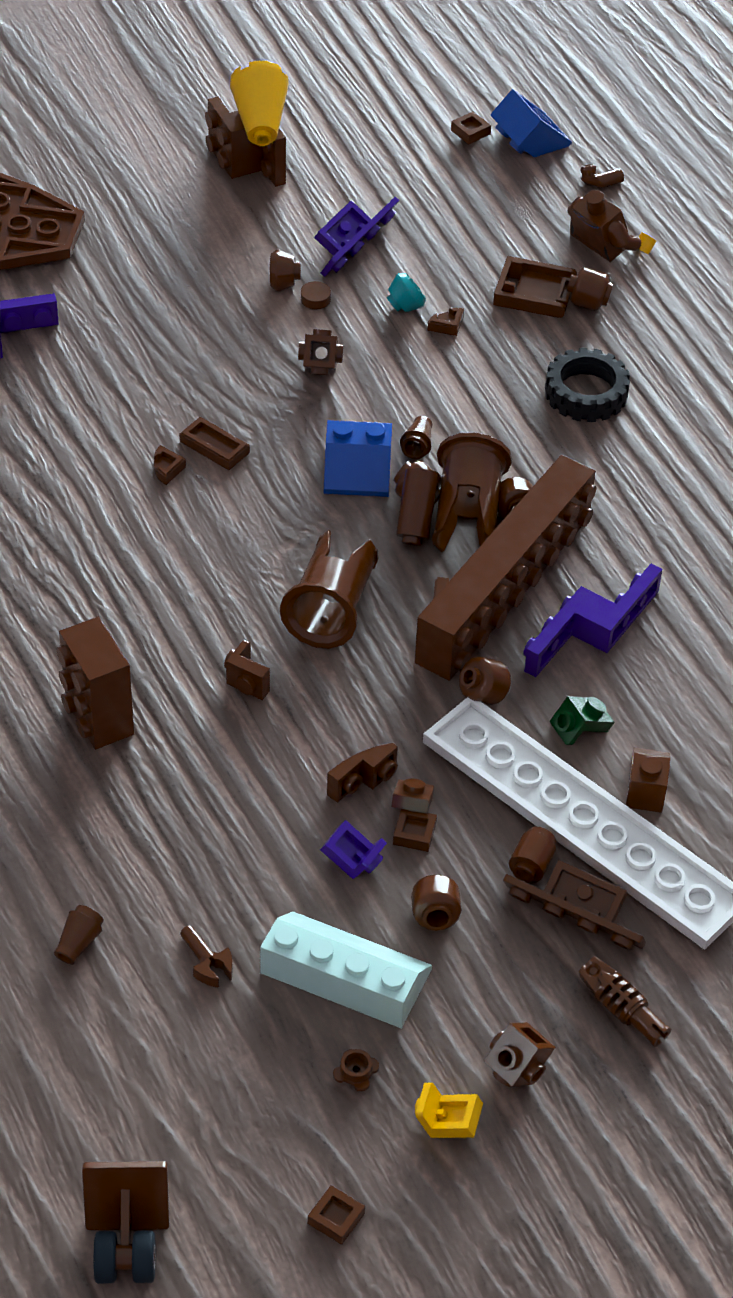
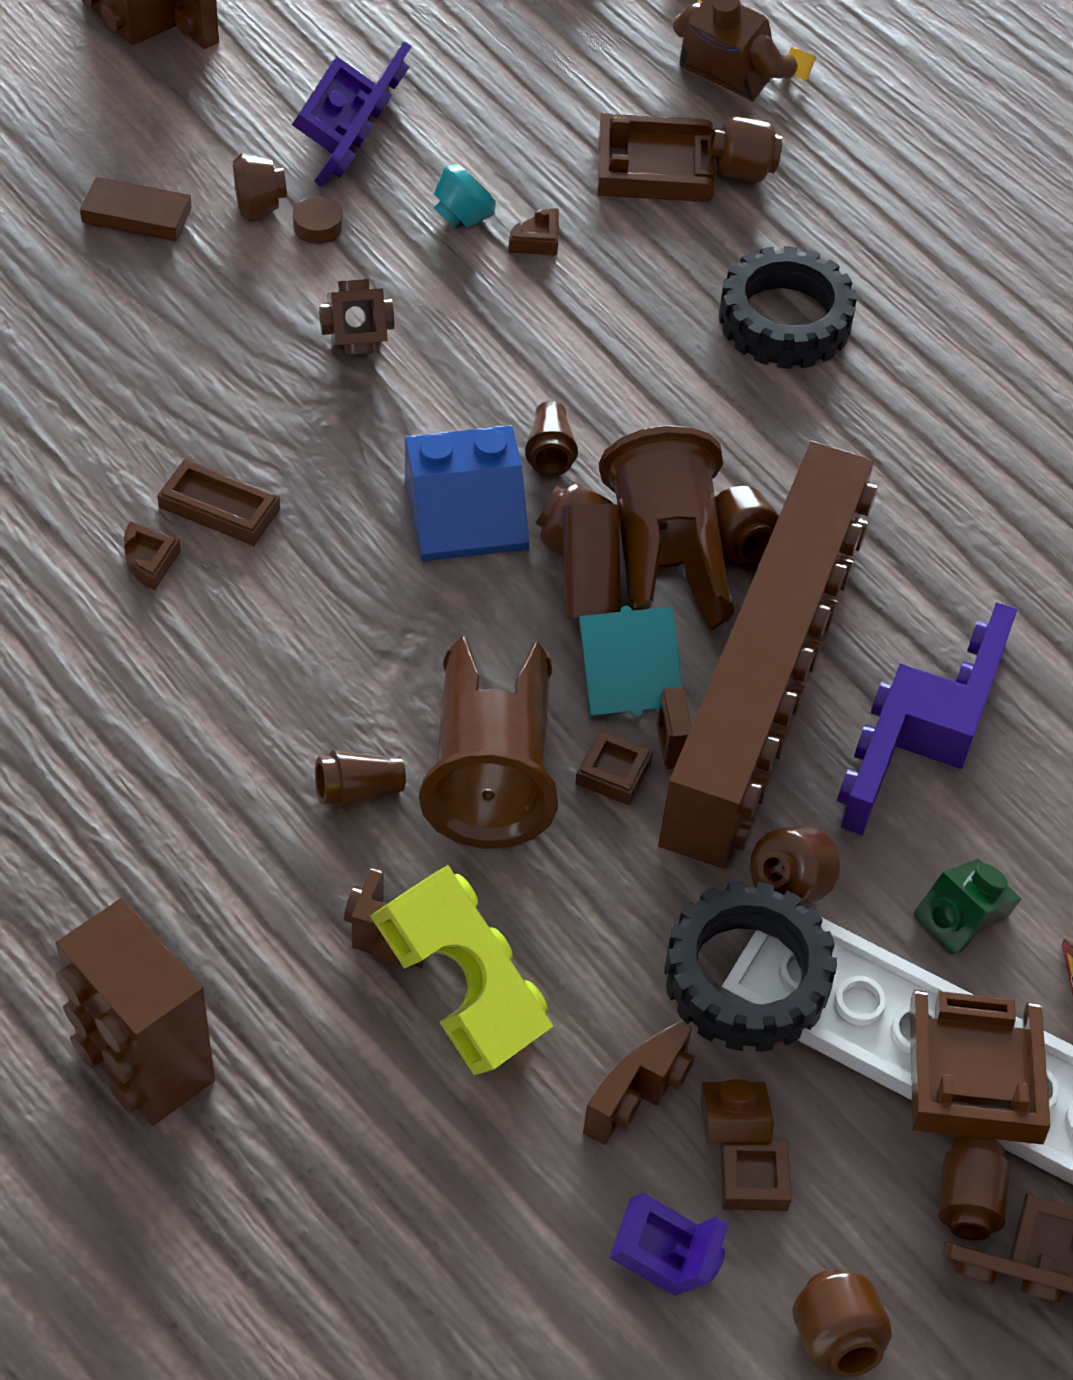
camera: 15 degrees left, 5 degrees up
none -> reddish brown tile [80,177,192,241]
none -> reddish brown cone [315,750,406,809]
none -> neon yellow arch [370,865,554,1075]
none -> reddish brown tile [575,730,653,805]
none -> teal piece [579,606,682,717]
none -> black tyre [664,882,837,1052]
none -> reddish brown container [910,990,1051,1145]

